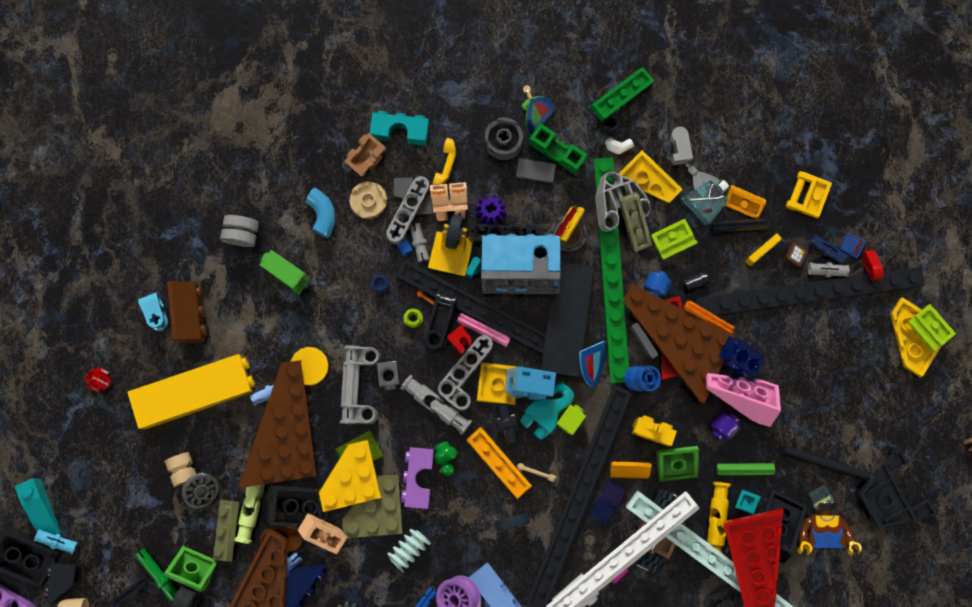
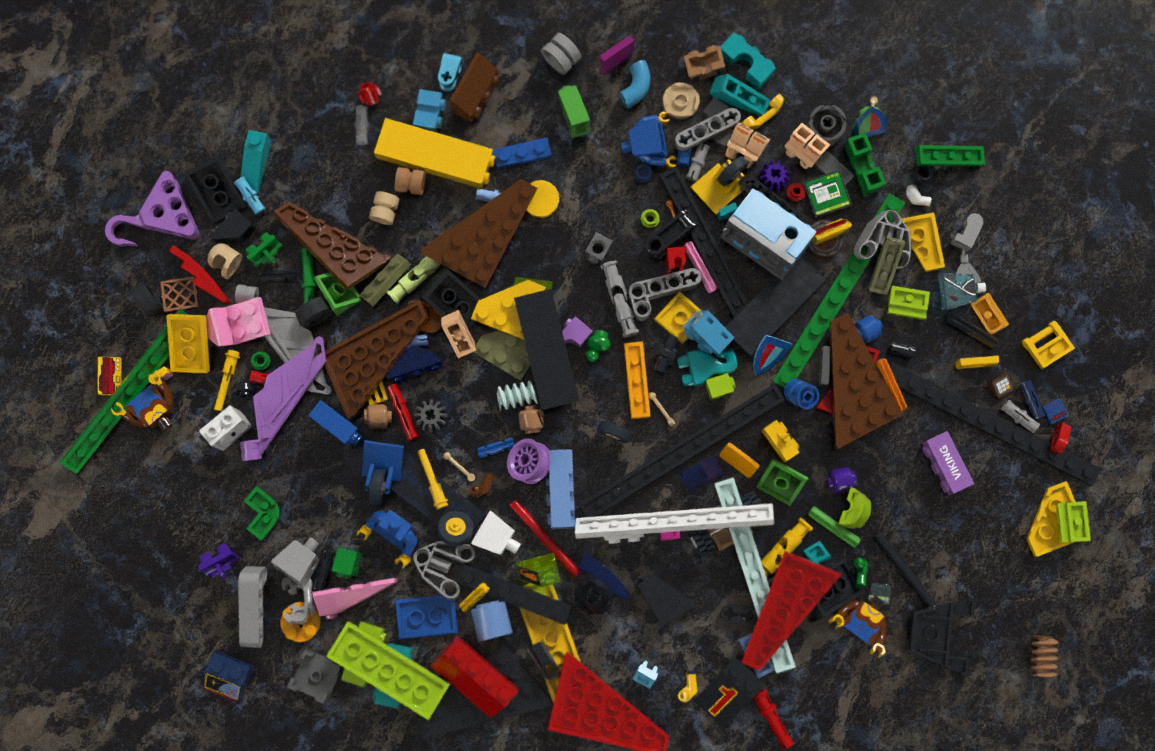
camera: 35 degrees right, 0 degrees up
dark grey wheel [182,473,219,509] -> none
light grey piece [340,346,381,424] -> none
bright pink wedge [706,373,781,427] -> none
clear blue brick [718,336,766,378] -> none
none -> green hips [246,233,283,269]
none -> reddish brown wing [274,202,391,290]
none -> clear pin [354,105,369,145]
none -> medium nougat wheel [395,167,426,195]
none -> dark azure brick [413,89,446,133]
none -> blue plate [493,138,552,169]
none -> black tile [514,289,579,410]
none -> medium nougat head [518,405,545,434]
none -> magenta plate [599,36,634,75]
none -> blue torso [621,112,677,169]
none -> teal slope [709,74,770,116]
none -> light nougat hips [785,123,830,169]
none -> red plate [787,183,806,202]
none -> tile [804,169,852,218]
none -> lime cylinder [839,487,871,529]
none -> green arm [854,558,868,588]
none -> medium lavender brick [922,431,974,495]

